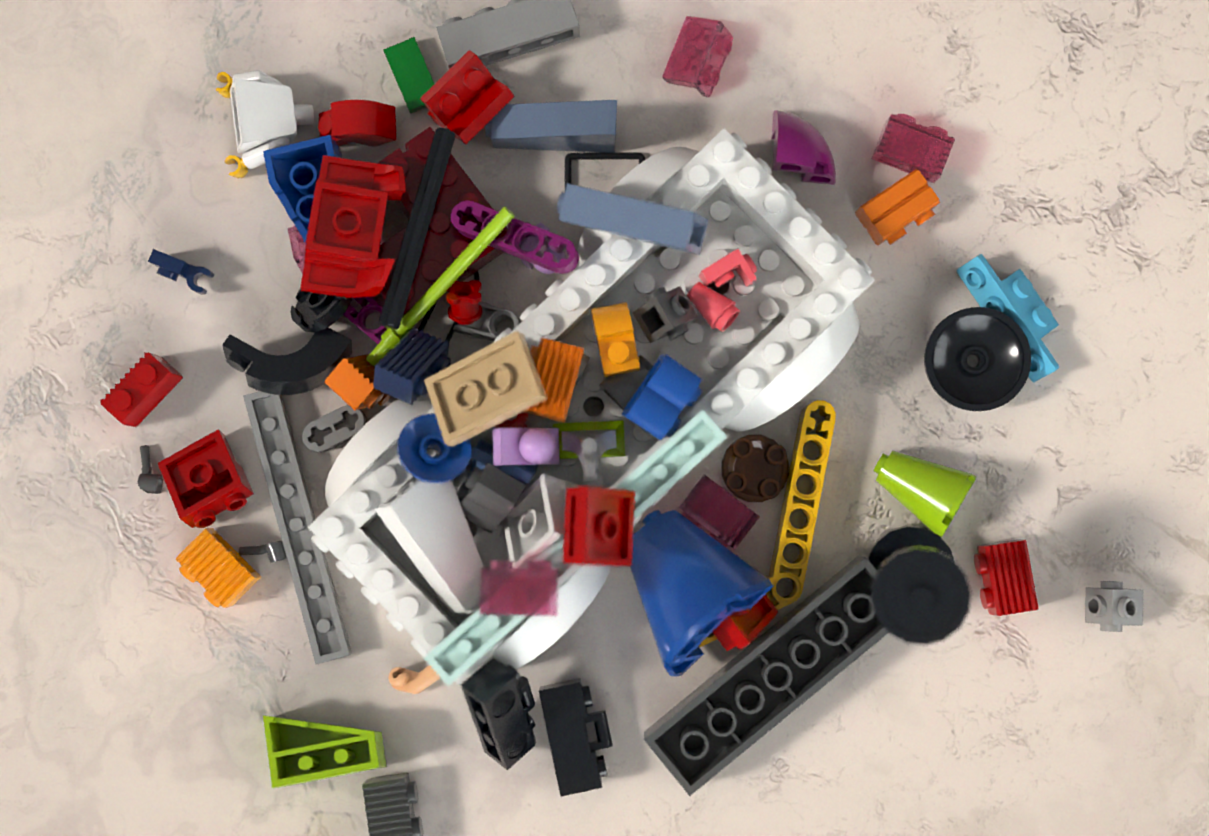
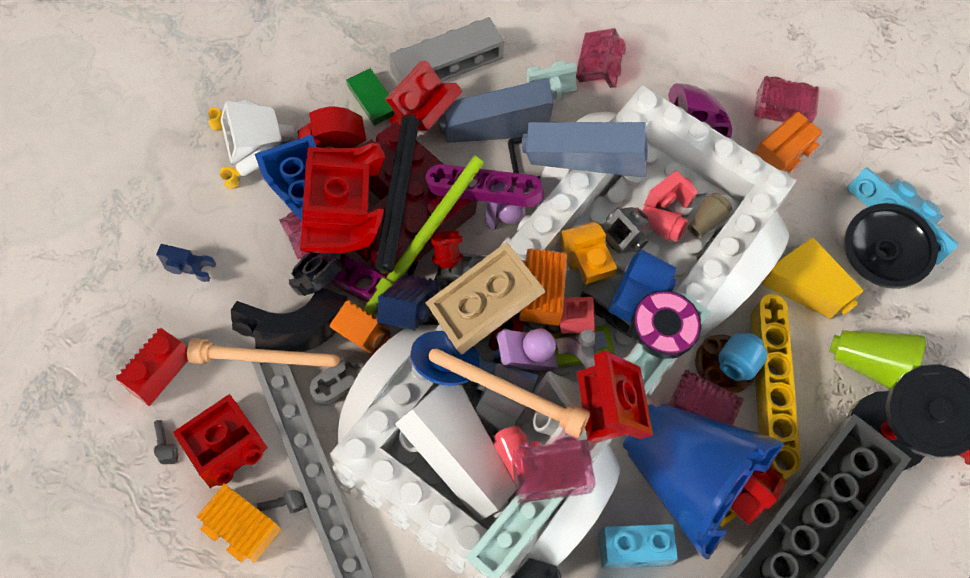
camera: 10 degrees left, 20 degrees down
none -> light nougat piece [187,338,340,367]
none -> light nougat piece [429,349,591,439]
none -> coral cone [494,426,533,483]
none -> light aqua hips [527,60,577,101]
none -> coral bracket [560,297,595,334]
none -> medium azure brick [598,524,678,569]
none -> tile [630,290,702,359]
none -> dark tan cone [687,193,732,239]
none -> dark azure head [718,333,768,381]
none -> yellow slope [761,237,864,319]

